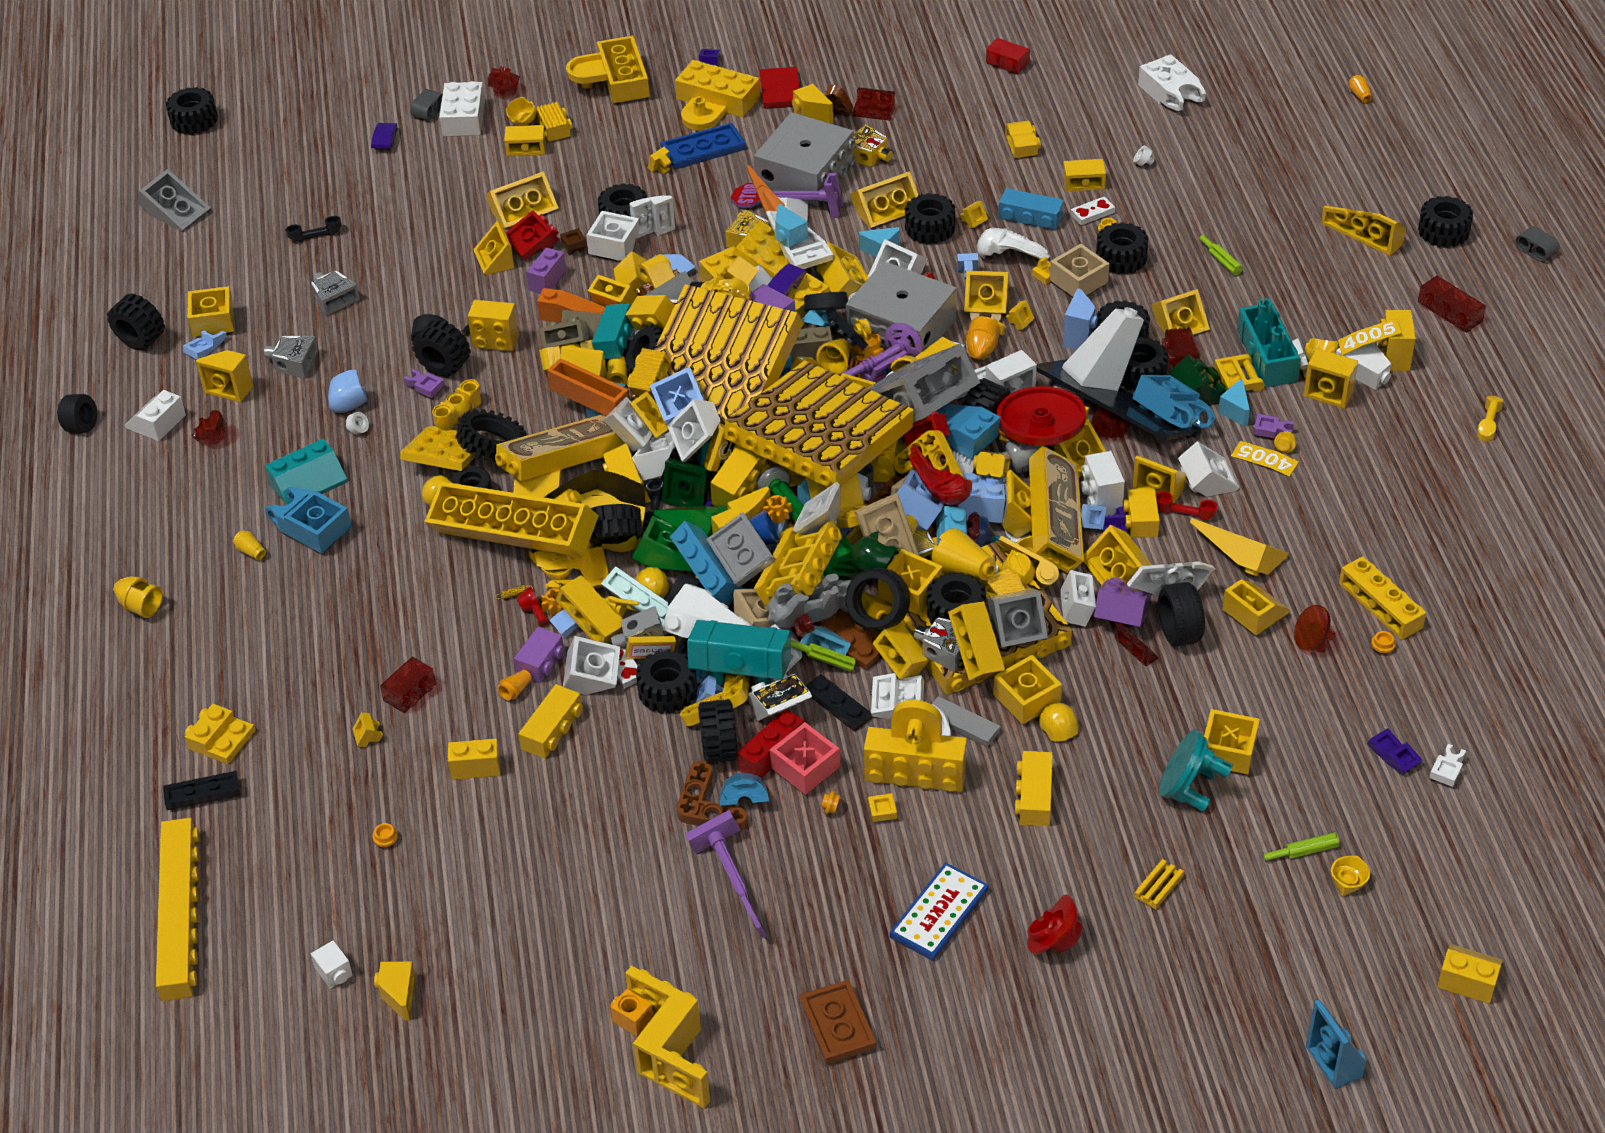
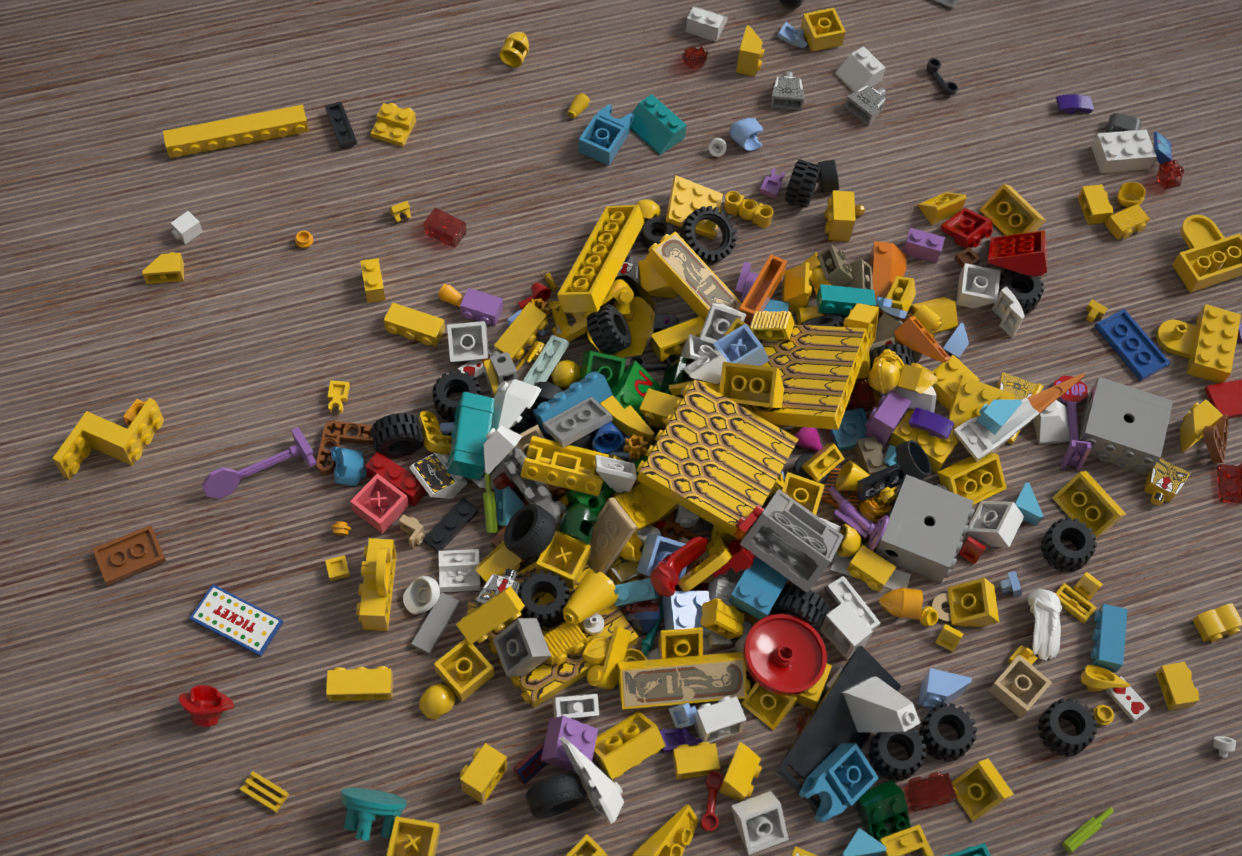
camera: 75 degrees right, 15 degrees up
none -> yellow plate [327,380,350,414]
none -> tan bracket [399,514,425,549]
none -> yellow brick [460,743,508,805]
none -> white slope [484,426,522,474]
none -> yellow slope [719,362,784,408]
none -> red plate [733,505,765,539]
none -> medium lavender panel [734,262,759,303]
none -> white slope [835,47,886,92]
none -> light blue slope [876,296,907,319]
none -> orange slope [893,316,951,363]
none -> red slope [988,230,1048,277]
none -> yellow tile [1055,583,1097,624]
none -> yellow piece [1080,665,1130,692]
none -> blue slope [1154,131,1172,164]

